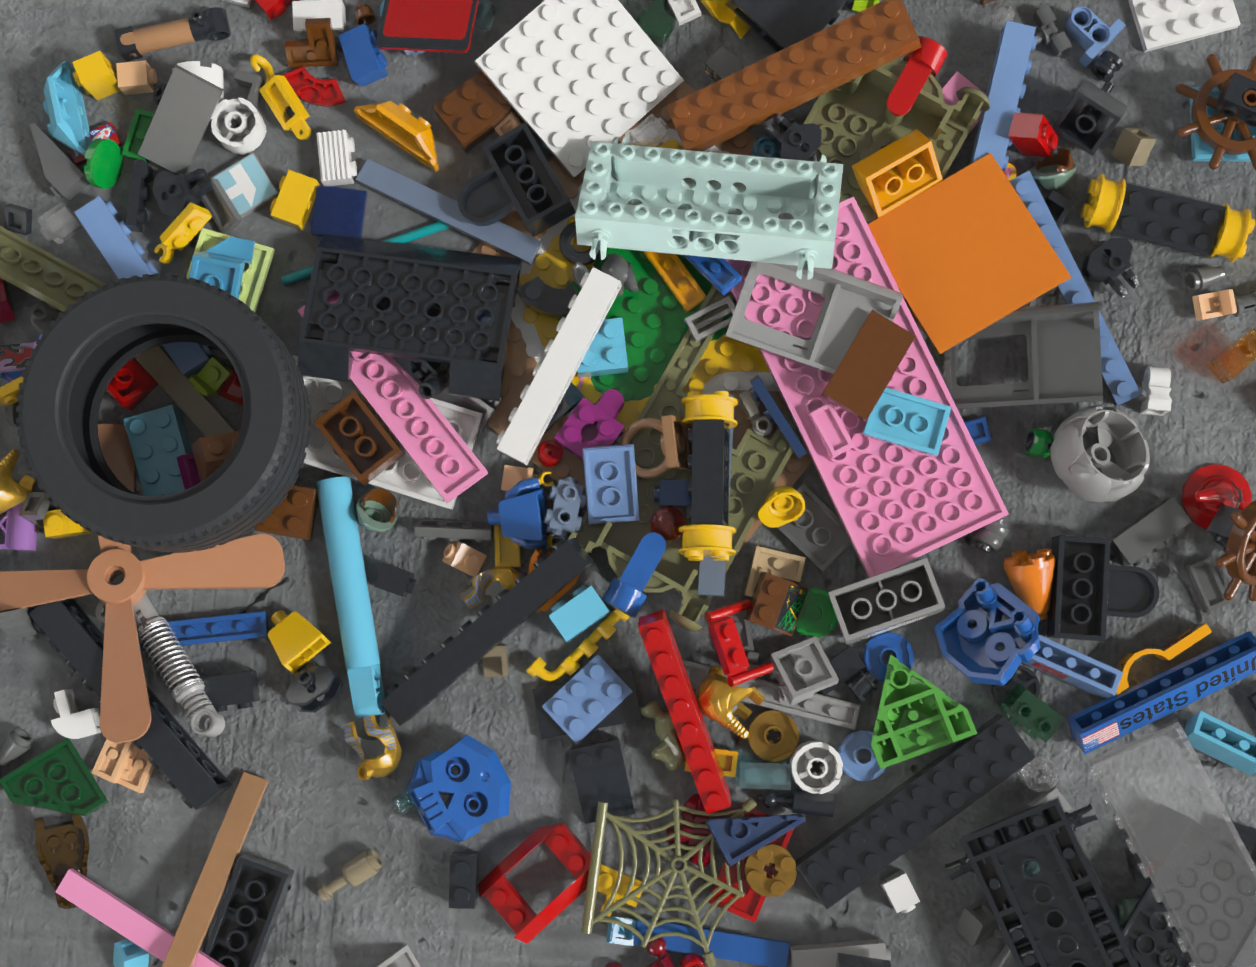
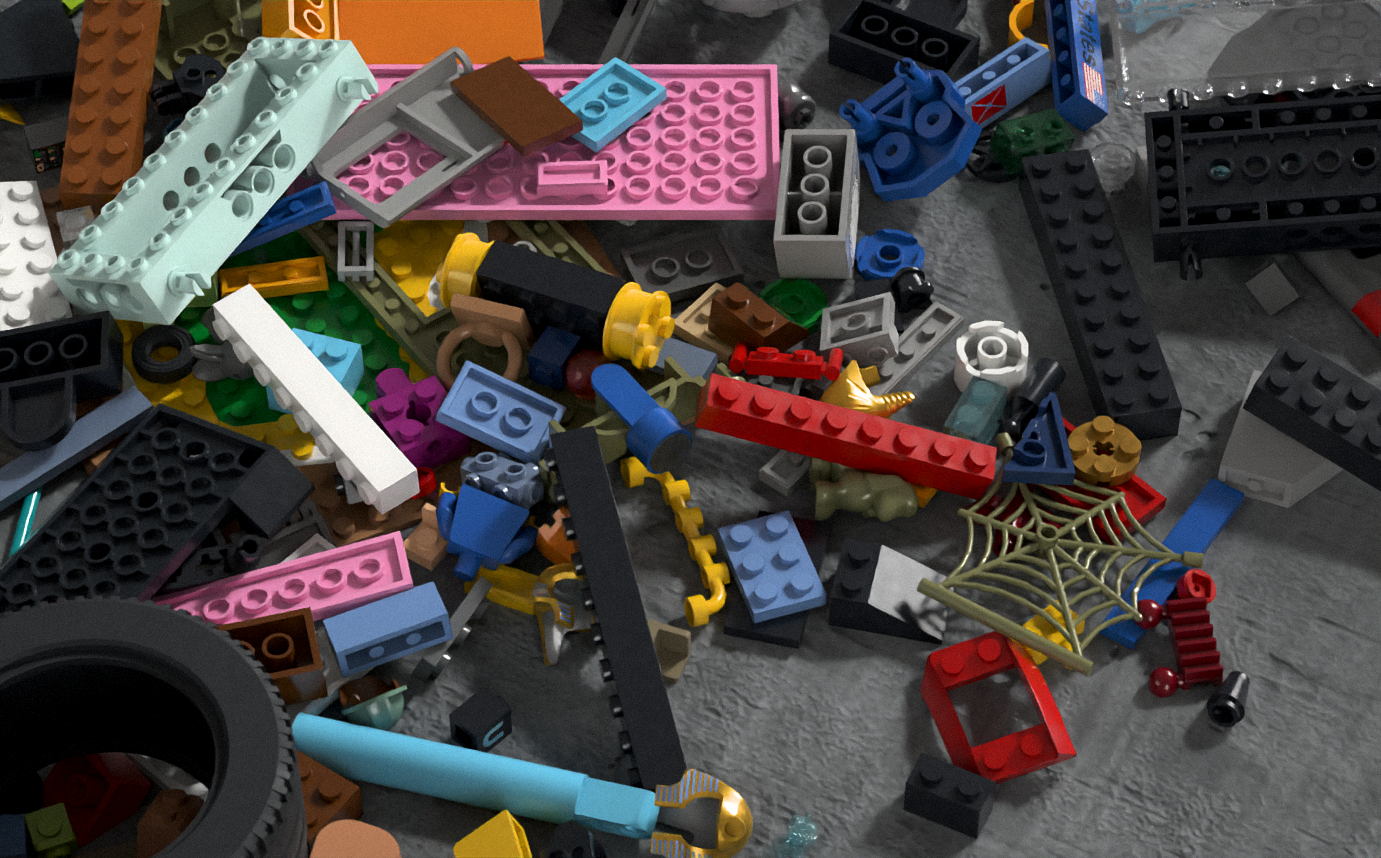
camera: 65 degrees left, 35 degrees down
blue brick [407,735,511,843] -> none
light nougat bracket [442,541,487,577] -> none
black brick [516,276,577,320] -> none
medium azure brick [549,585,610,642] -> none
dark azure tile [606,915,637,946] -> none
pearl gold plate [748,710,799,762] -> none
dark blue wing [749,375,807,458] -> none
yellow hat [758,486,805,528] -> none
medium blue tile [838,730,886,781] -> none
bright green wedge [871,654,977,769] -> none
white brick [879,870,920,914] -> none
orange cone [1003,549,1055,620] -> none
green rock [1025,428,1055,459] -> none
none -> medium blue brick [323,581,454,678]

